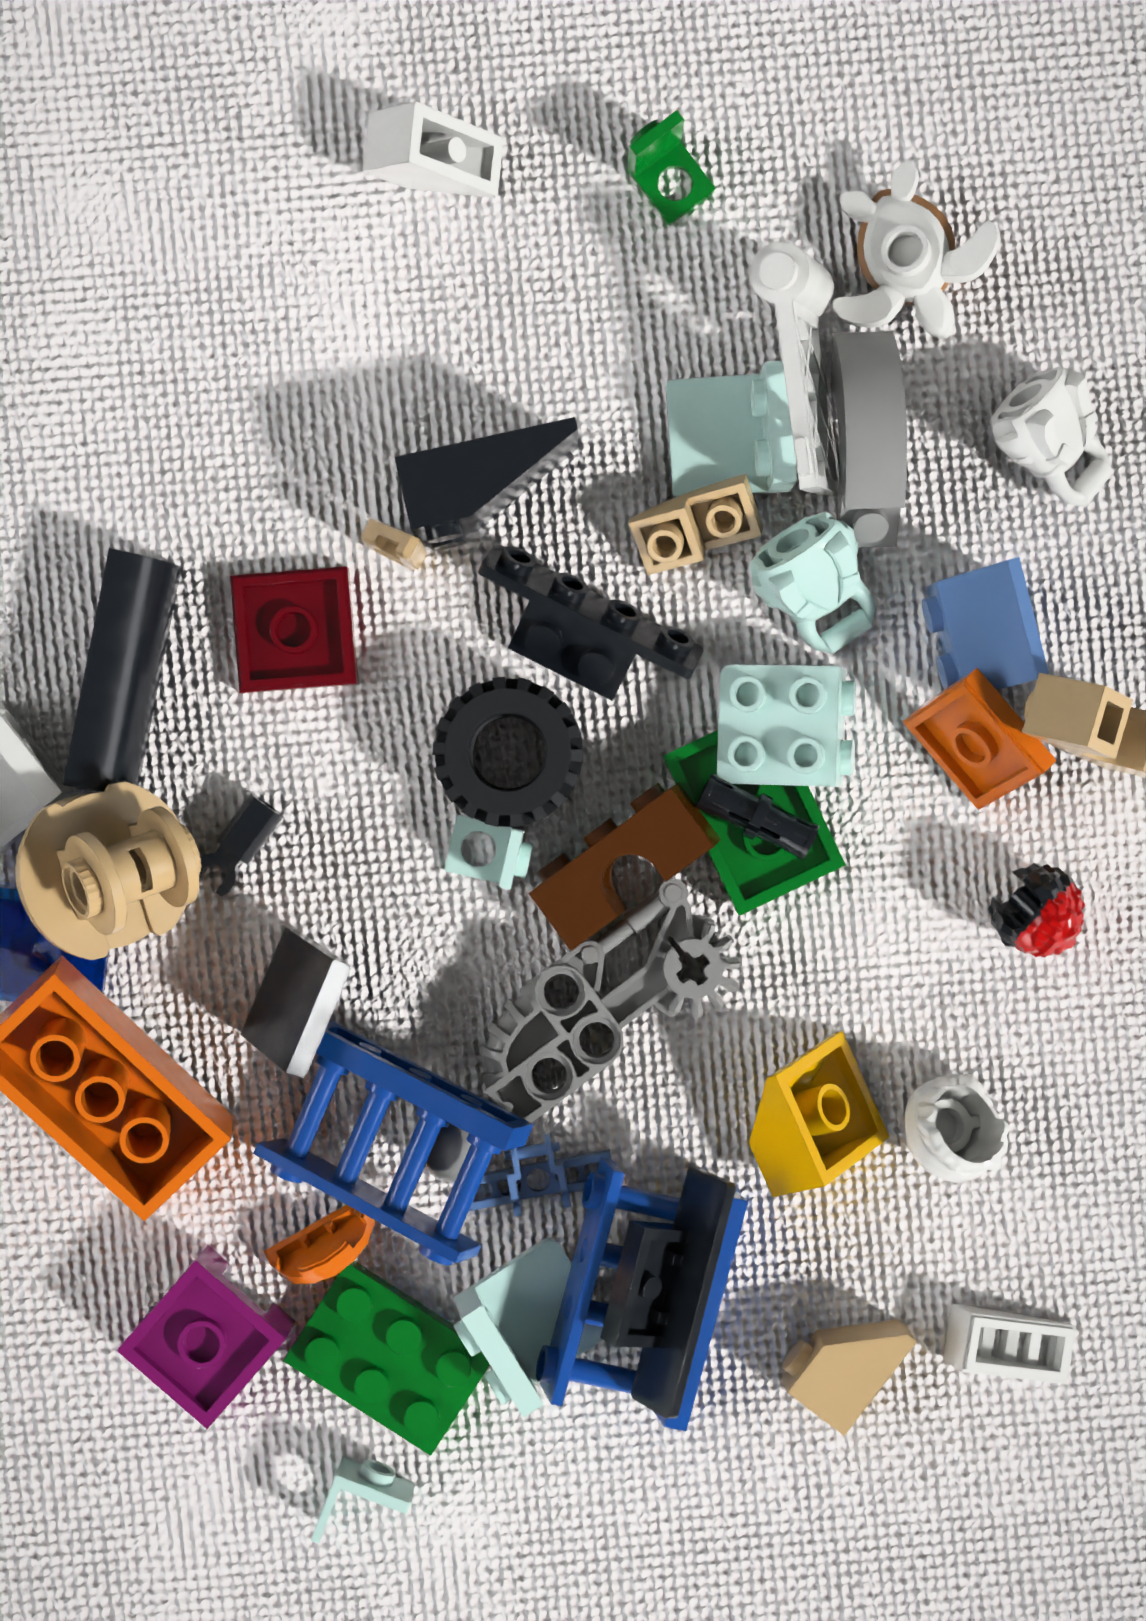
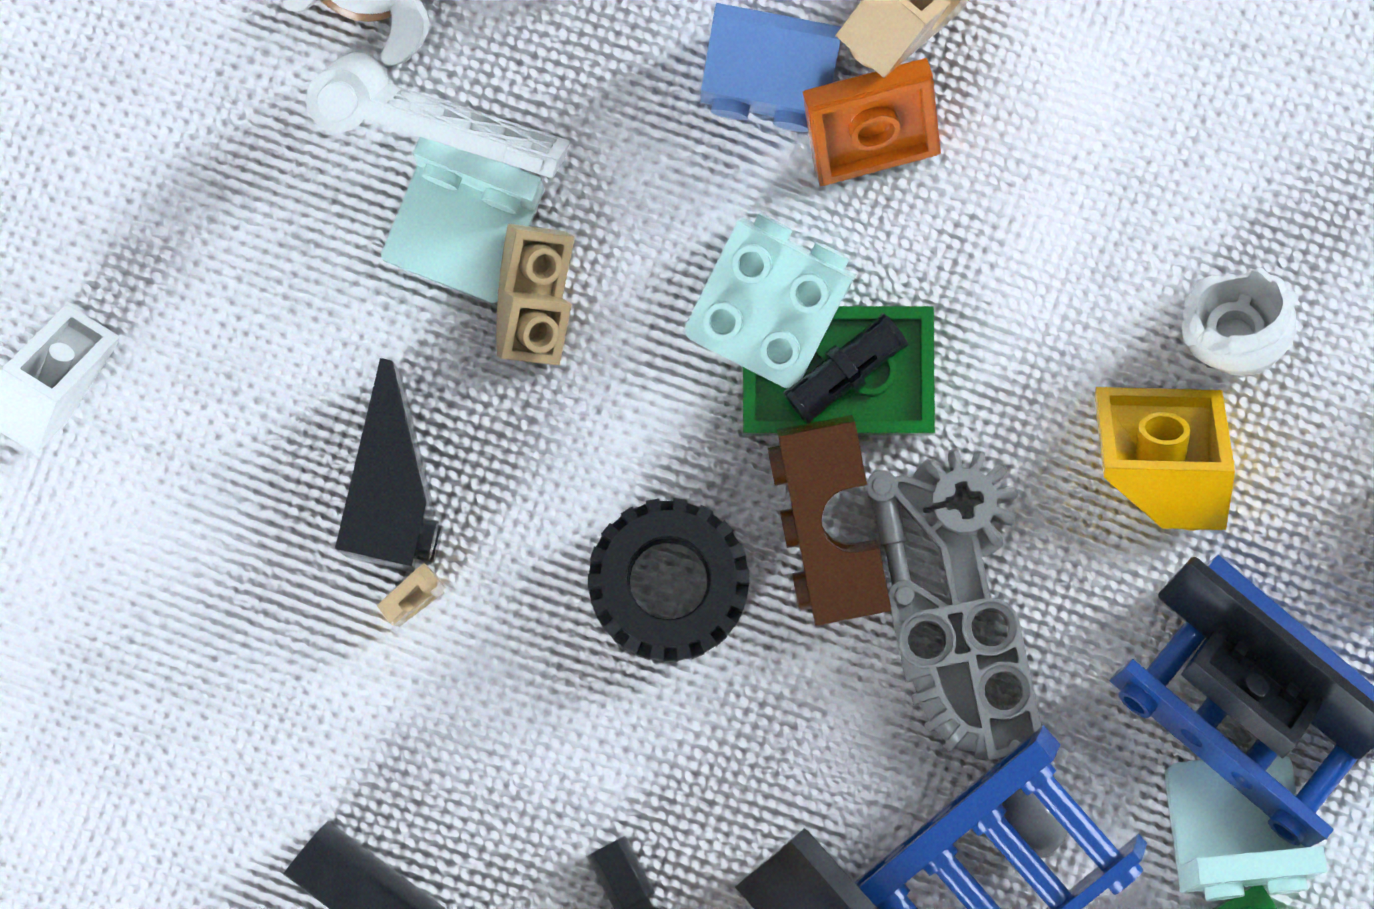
camera: 65 degrees left, 5 degrees down
dark red tile [230,566,359,694] -> none
light aqua bracket [444,815,533,890] -> none
medium blue piece [469,1133,611,1217] -> none
black bracket [478,544,704,701] -> none
green bracket [627,110,715,225] -> none
light aqua piece [750,512,876,654] -> none
light grey arch [830,331,907,548] -> none
piece [987,863,1085,958] -> none

